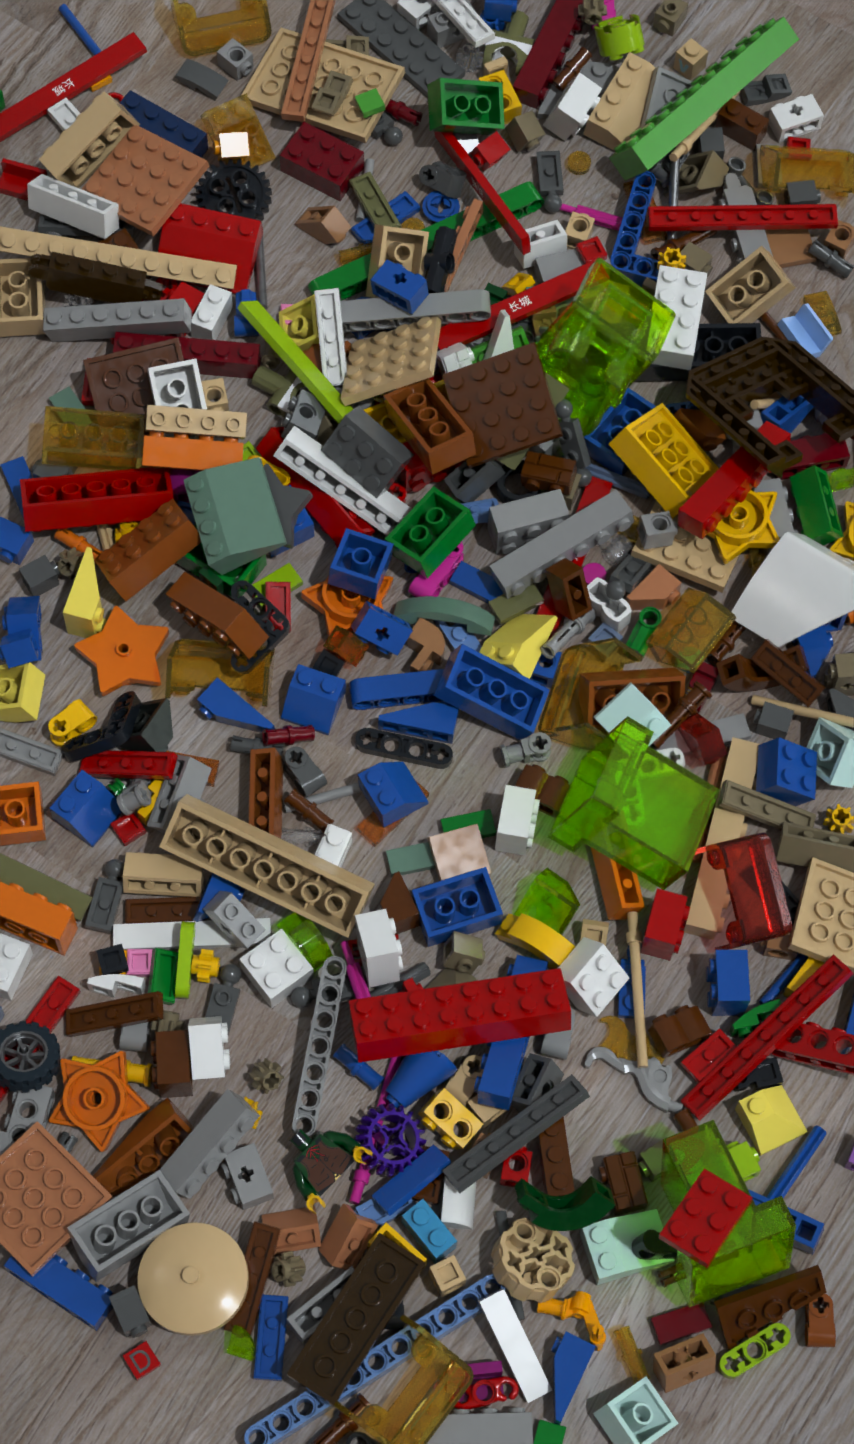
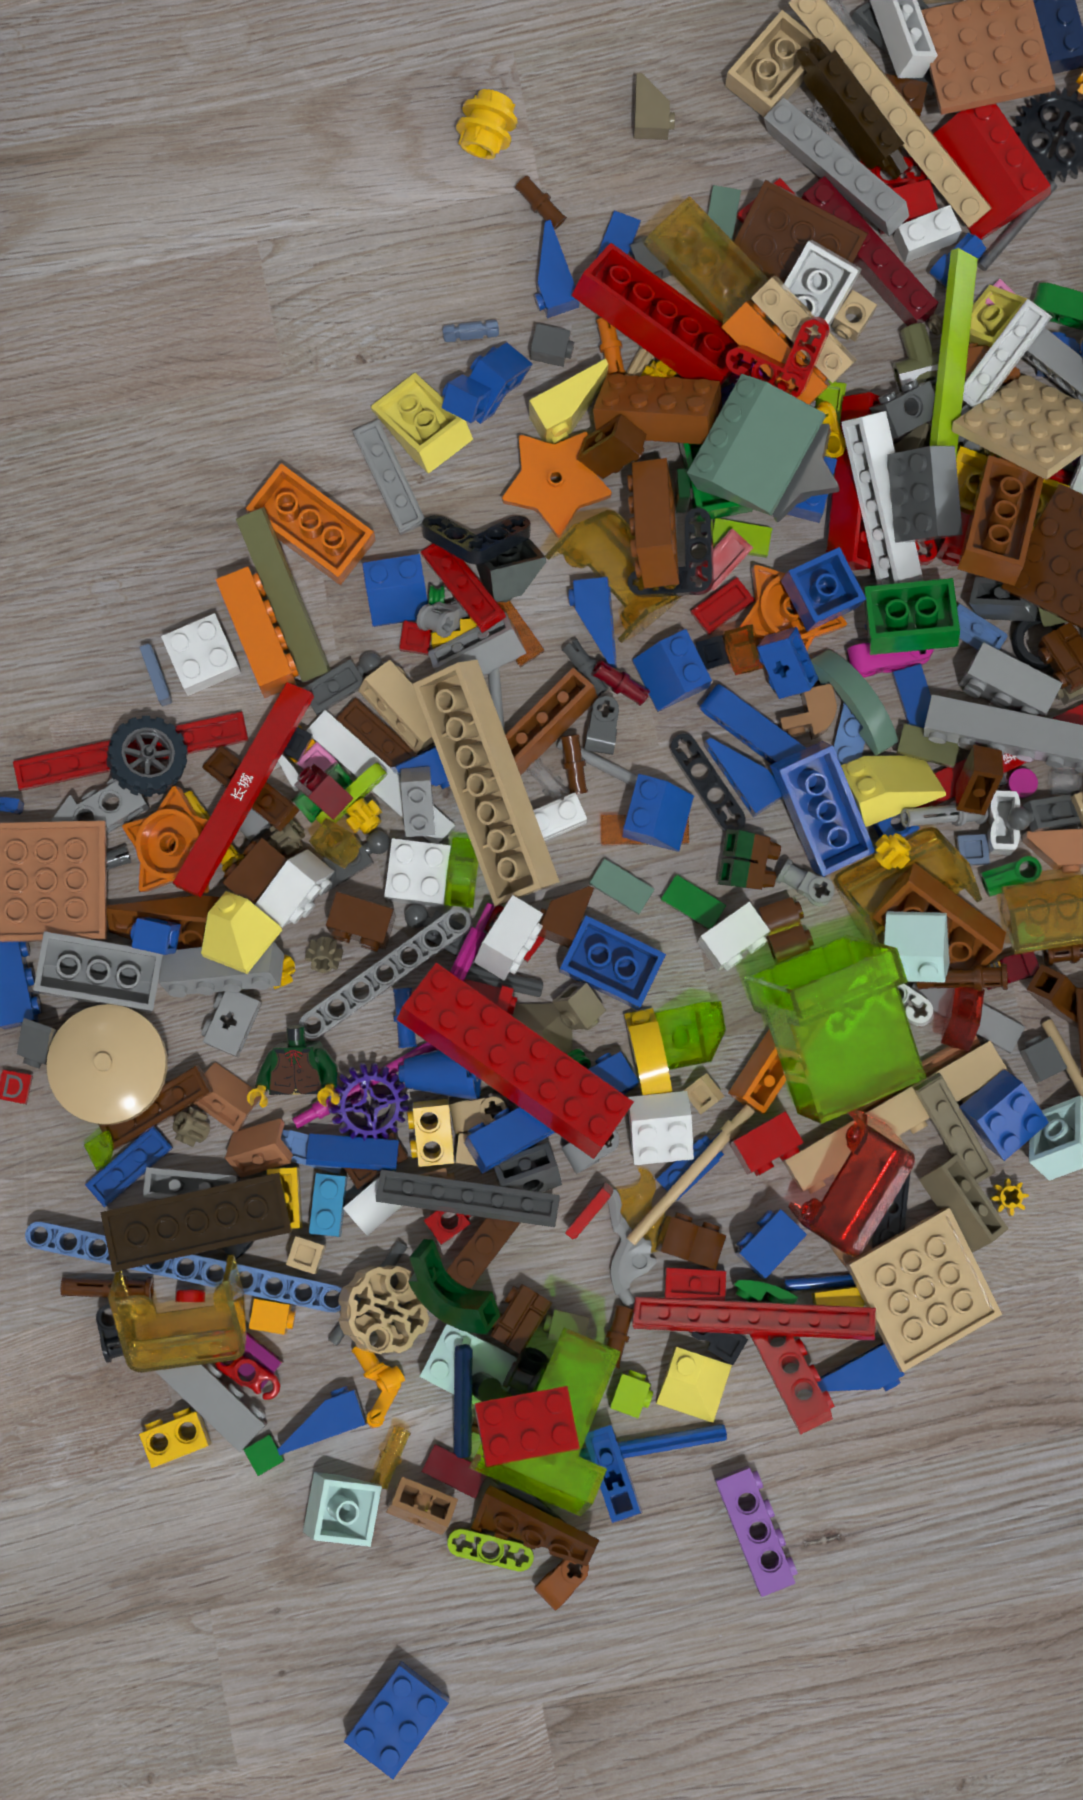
camera: 45 degrees right, 15 degrees up
yellow piece [48,699,97,747] -> none
dark tan gear [56,547,84,580] -> none
tile [427,824,492,881] -> none
white tile [478,1289,552,1403] -> none
none -> blue brick [131,917,181,955]
none -> red tile [173,682,314,898]
none -> red tile [175,1290,206,1302]
none -> light yellow slope [201,891,282,974]
none -> light orange brick [249,1298,296,1335]
none -> dark red brick [294,764,353,820]
none -> clear yellow brick [309,818,362,869]
none -> reddish brown brick [326,892,396,952]
none -> dark blue axle [454,1344,473,1458]
none -> black piece [502,1347,548,1394]
none -> red tile [565,1182,613,1240]
none -> reddish brown brick [577,414,647,479]
none -> red tile [691,577,755,635]
none -> hips [718,829,781,890]
none -> red beam [725,317,829,398]
none -> yellow gear [875,833,911,870]

